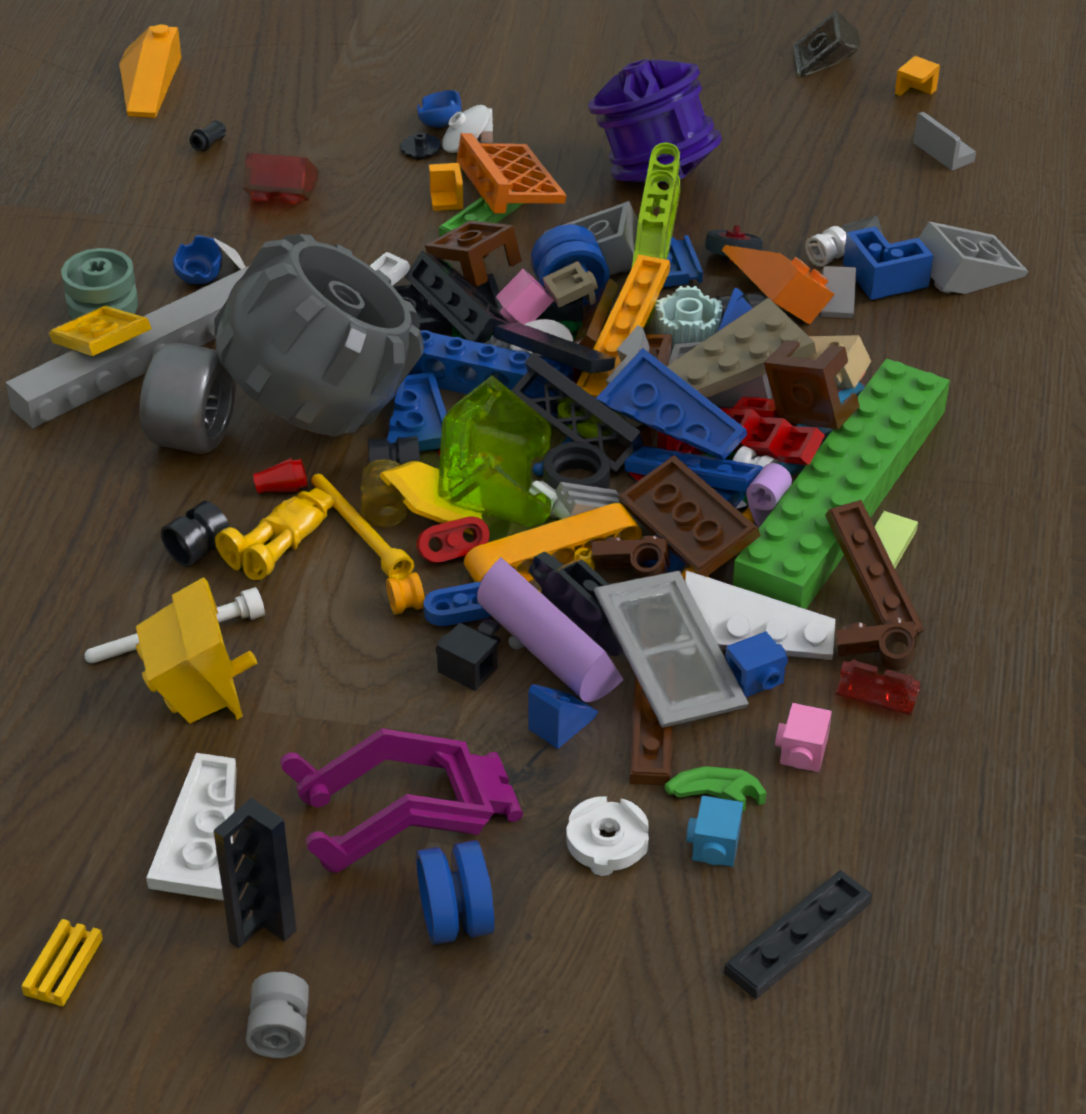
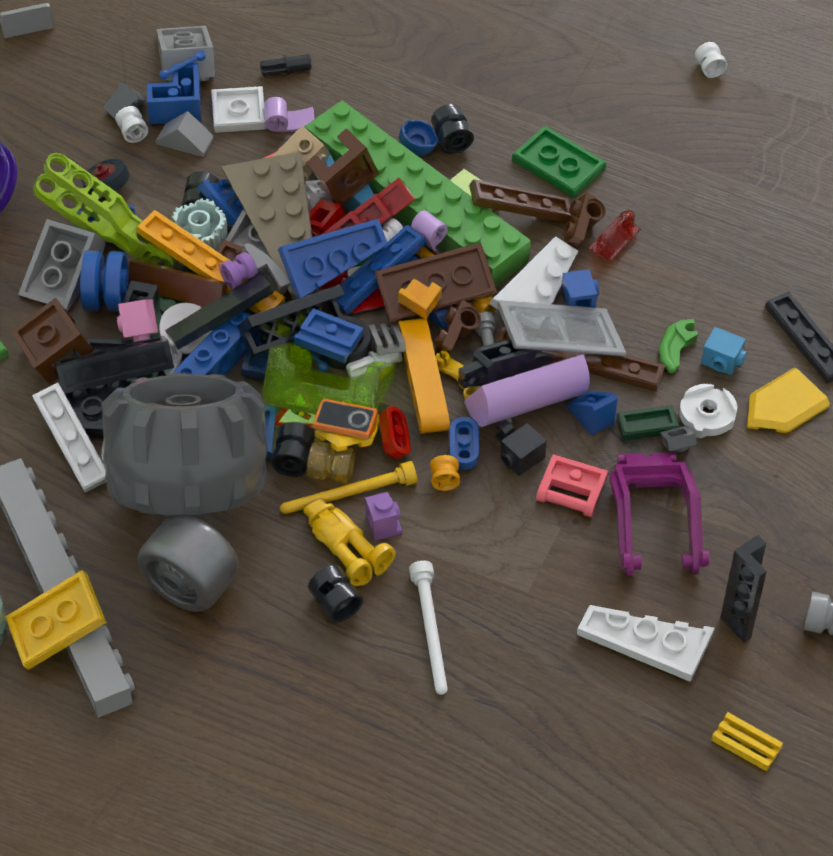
camera: 75 degrees left, 10 degrees up
yellow piece [136,577,257,724] -> none
red cone [253,457,308,494] -> none
blue wheel [416,840,495,945] -> none
dark tan bracket [543,261,598,308] -> none
orange slope [722,245,835,325] -> none
bright pink brick [775,703,832,772] -> none
none -> blue hinge [159,50,206,80]
none -> white tile [211,86,266,133]
none -> medium lavender wheel [219,252,258,289]
none -> black axle [260,54,312,76]
none -> lavender panel [264,97,314,132]
none -> blue plate [294,308,363,363]
none -> slope [312,399,378,439]
none -> medium lavender brick [365,492,402,541]
none -> blue hair [398,119,438,157]
none -> light orange panel [398,279,442,319]
none -> black wheel [431,104,474,154]
none -> green tile [512,126,607,198]
none -> coral plate [536,454,608,518]
none -> dark green tile [616,405,679,441]
none -> dark grey plate [660,426,697,452]
none -> yellow tile [747,368,830,433]

